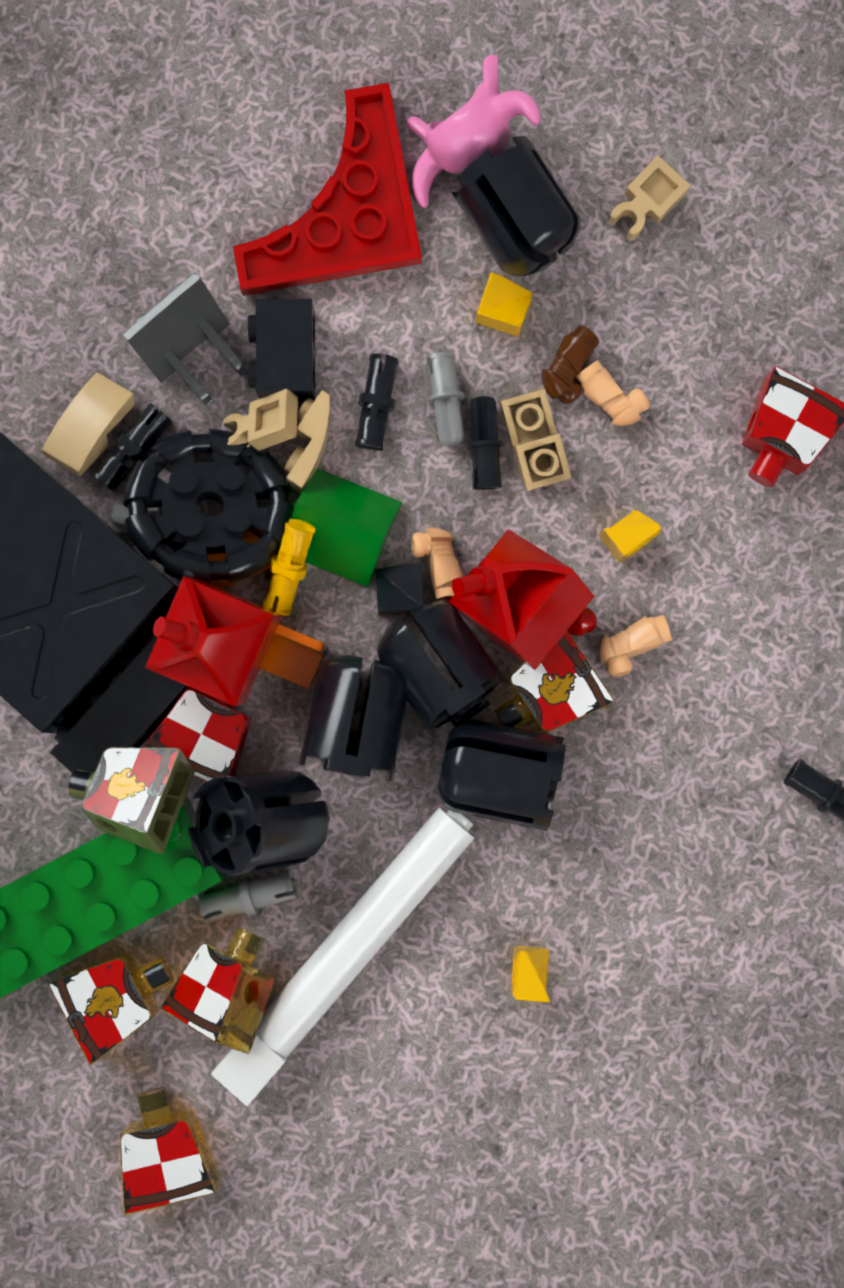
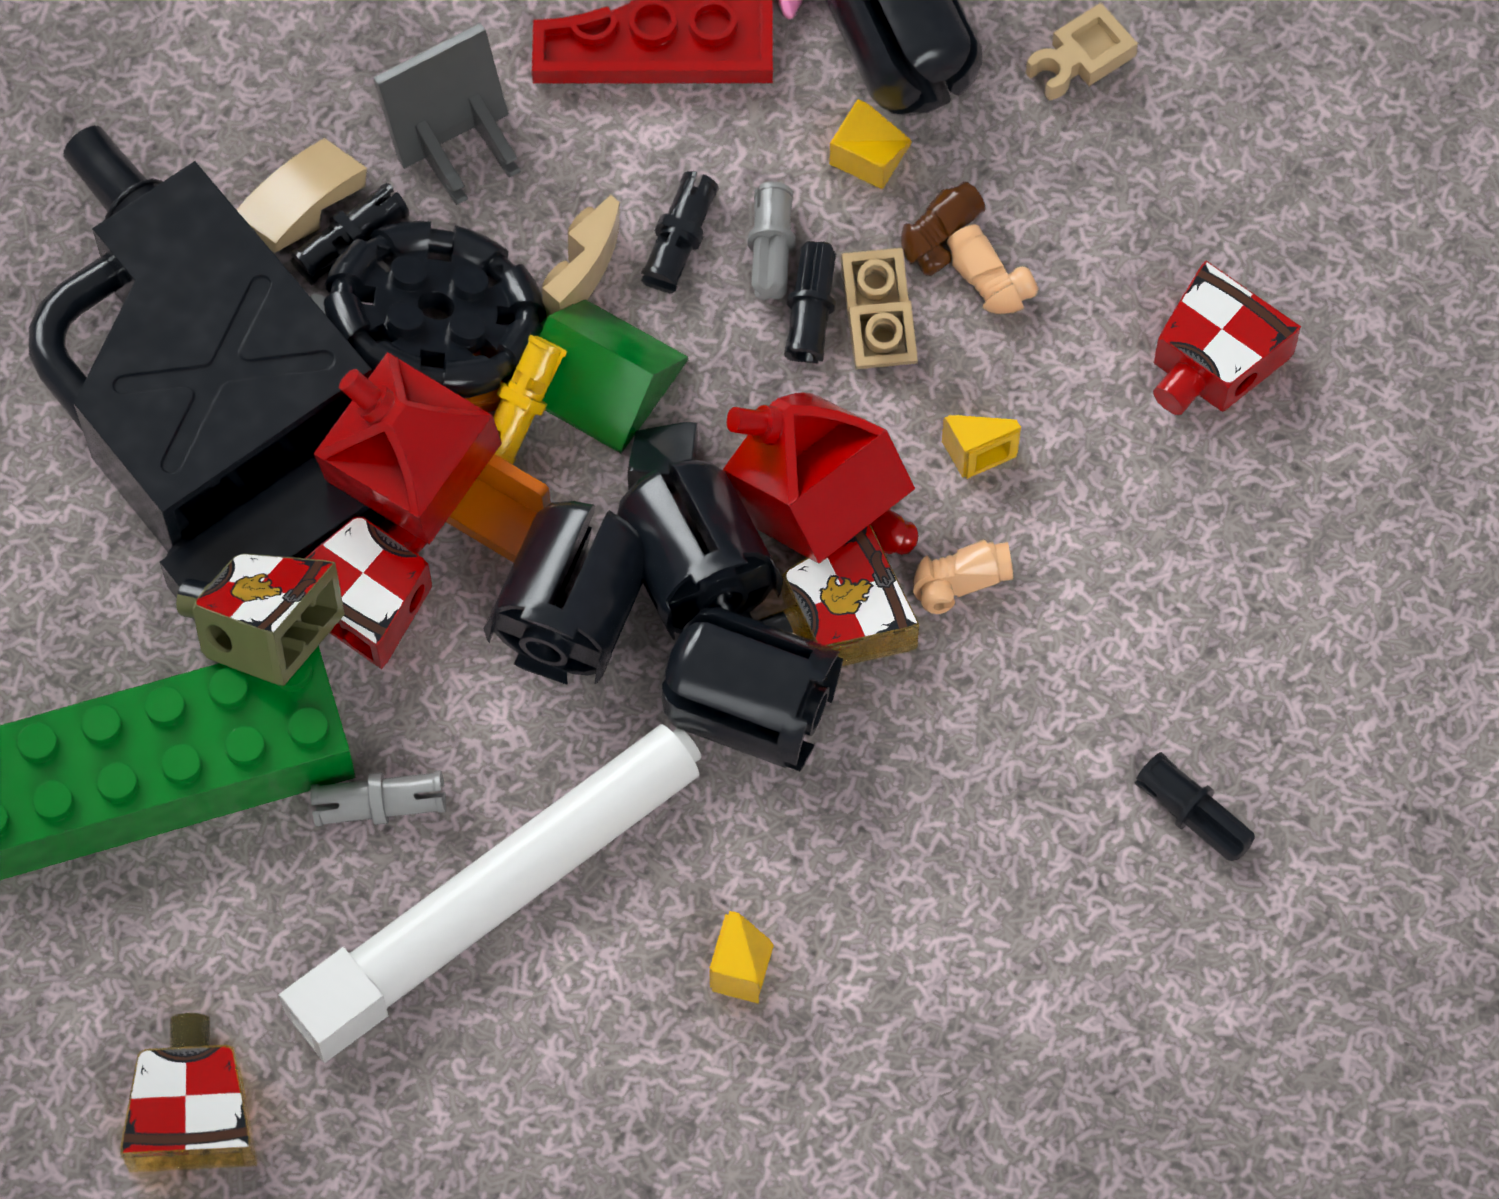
camera: 10 degrees right, 20 degrees down
torso [48,951,174,1065] -> none
torso [161,927,274,1054] -> none
black cylinder [188,770,330,877] -> none
tan plate [223,389,298,450] -> none
black brick [248,299,315,401] -> none
light nougat arm [411,527,464,601] -> none

